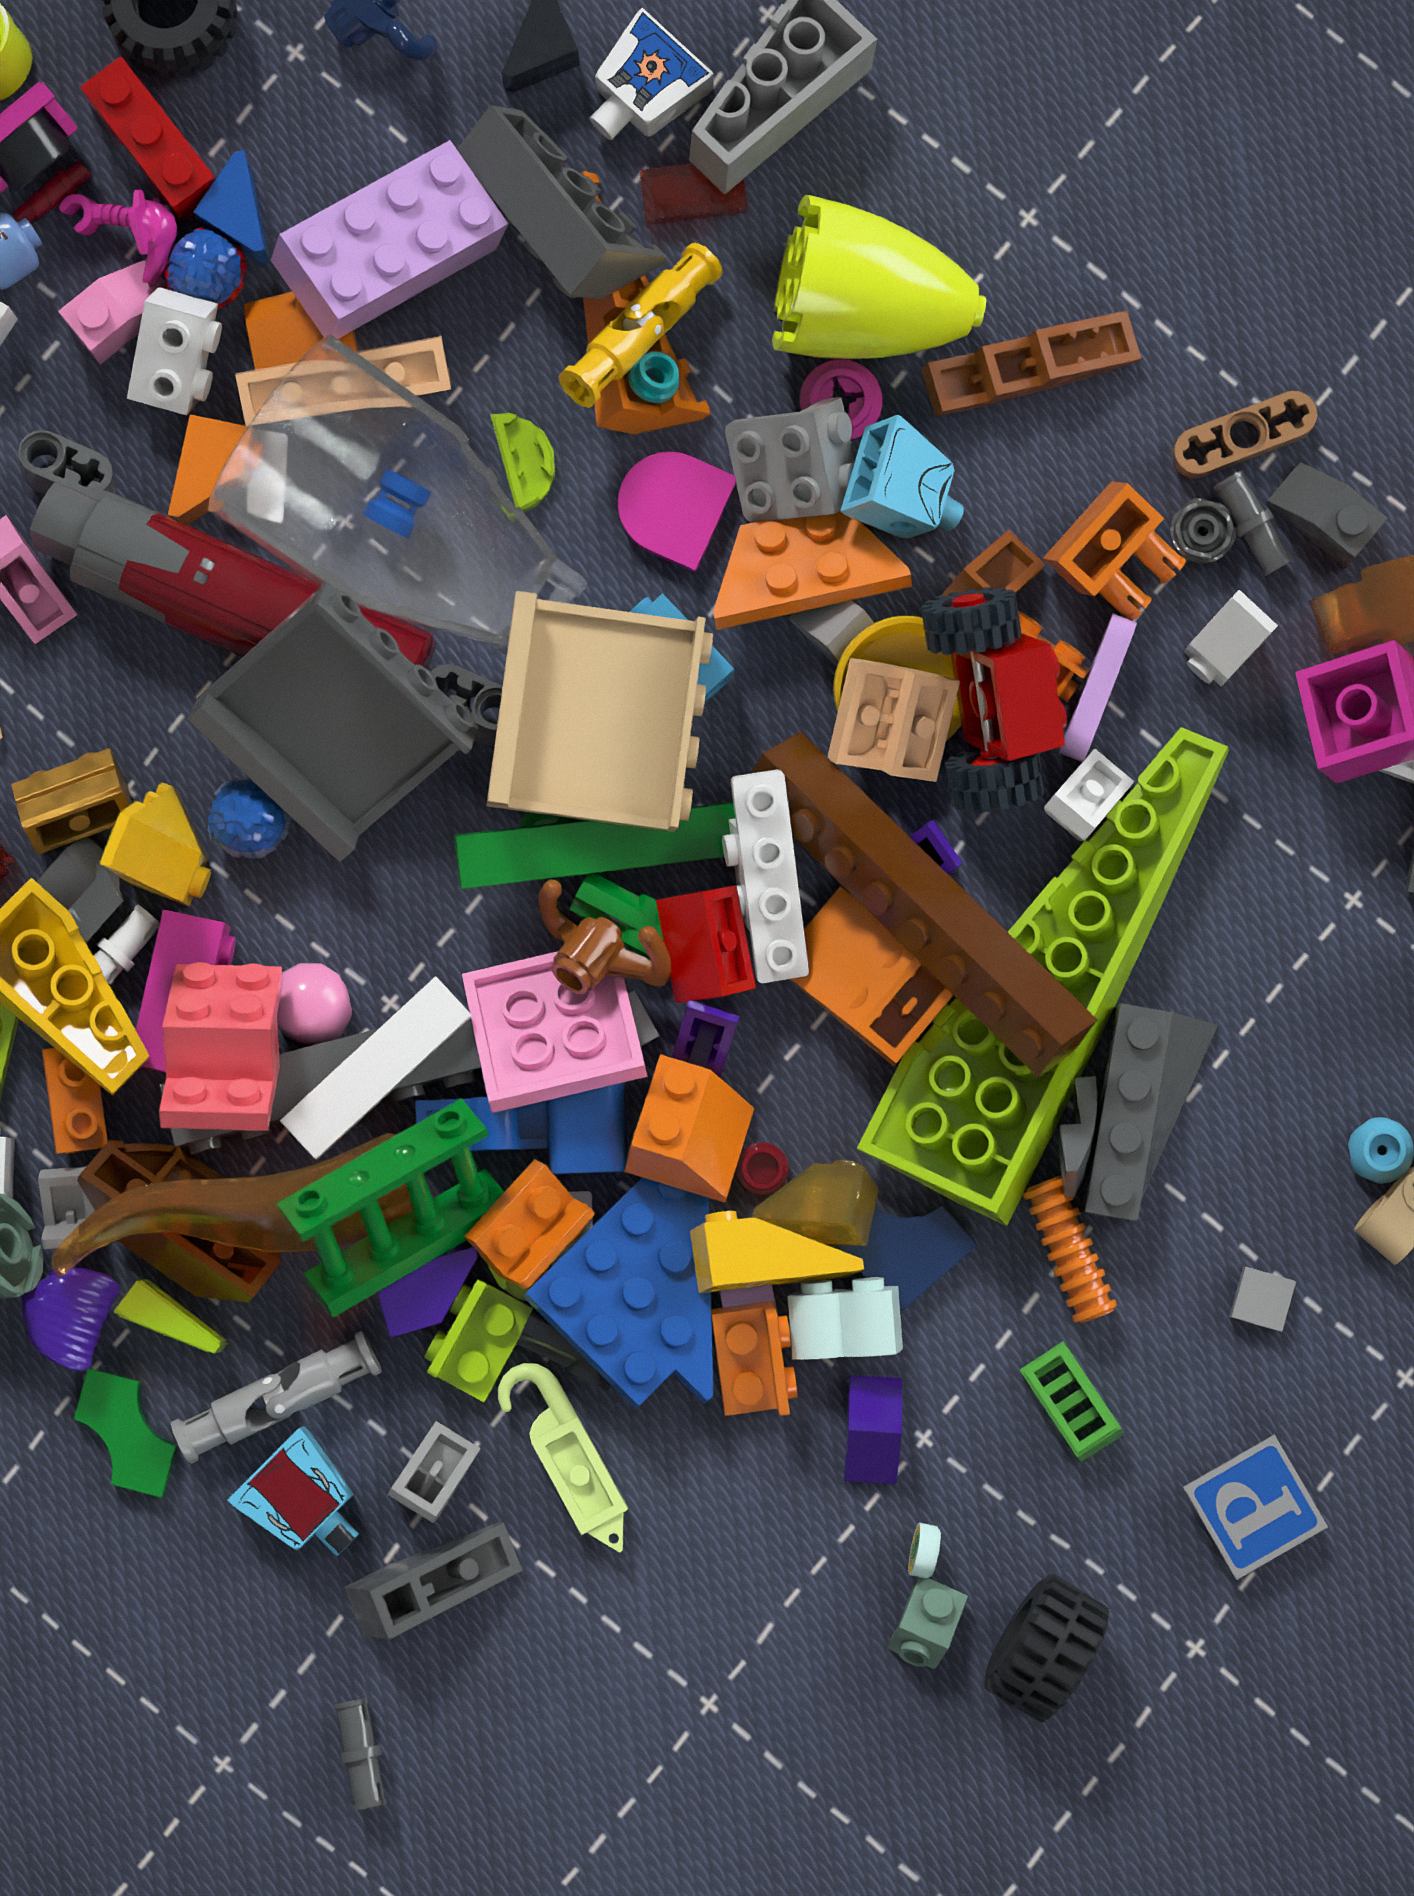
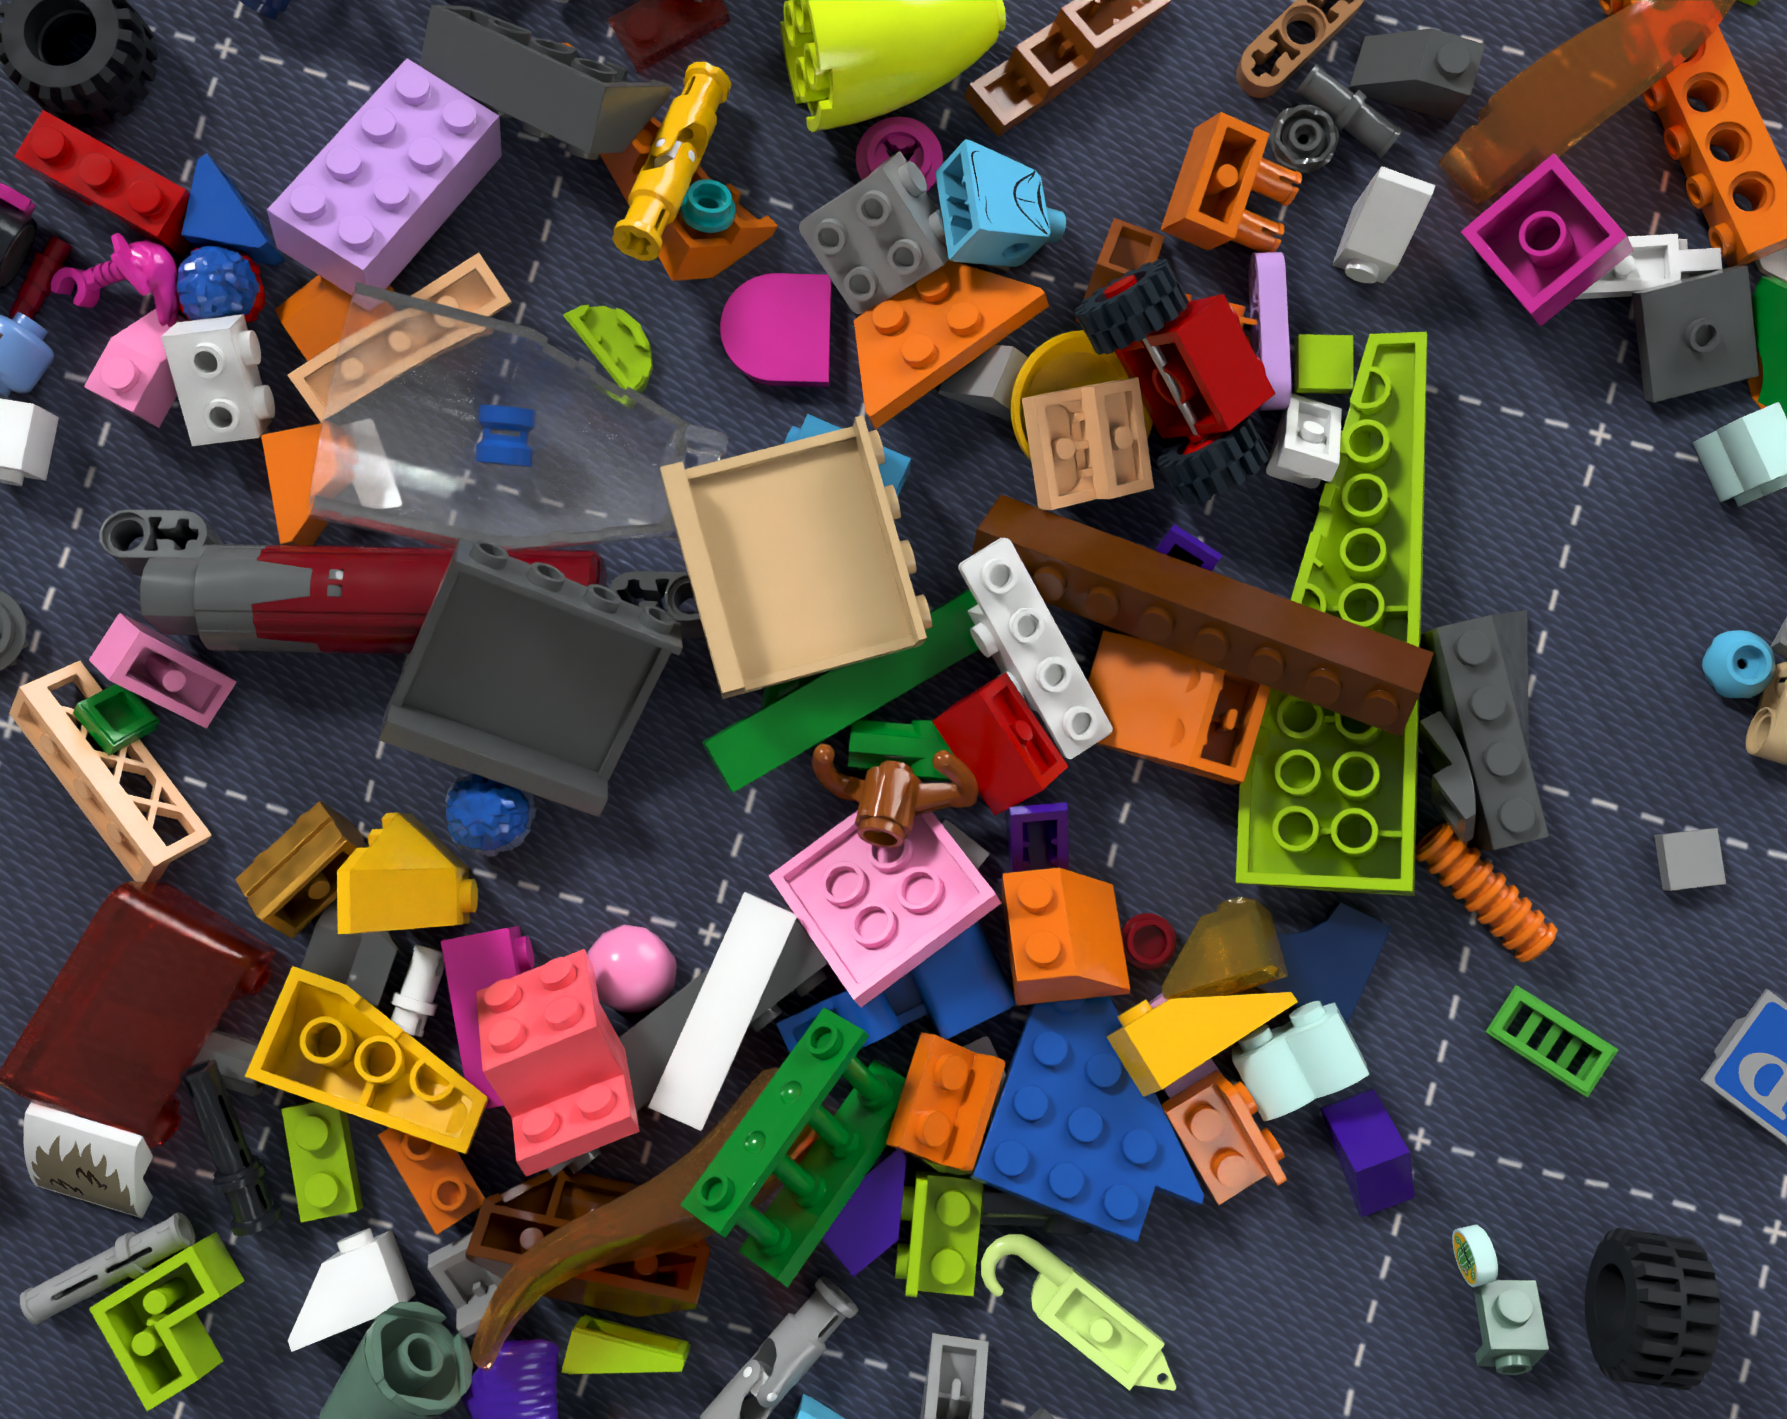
camera: 25 degrees left, 0 degrees up
none -> lime tile [1294,334,1354,394]

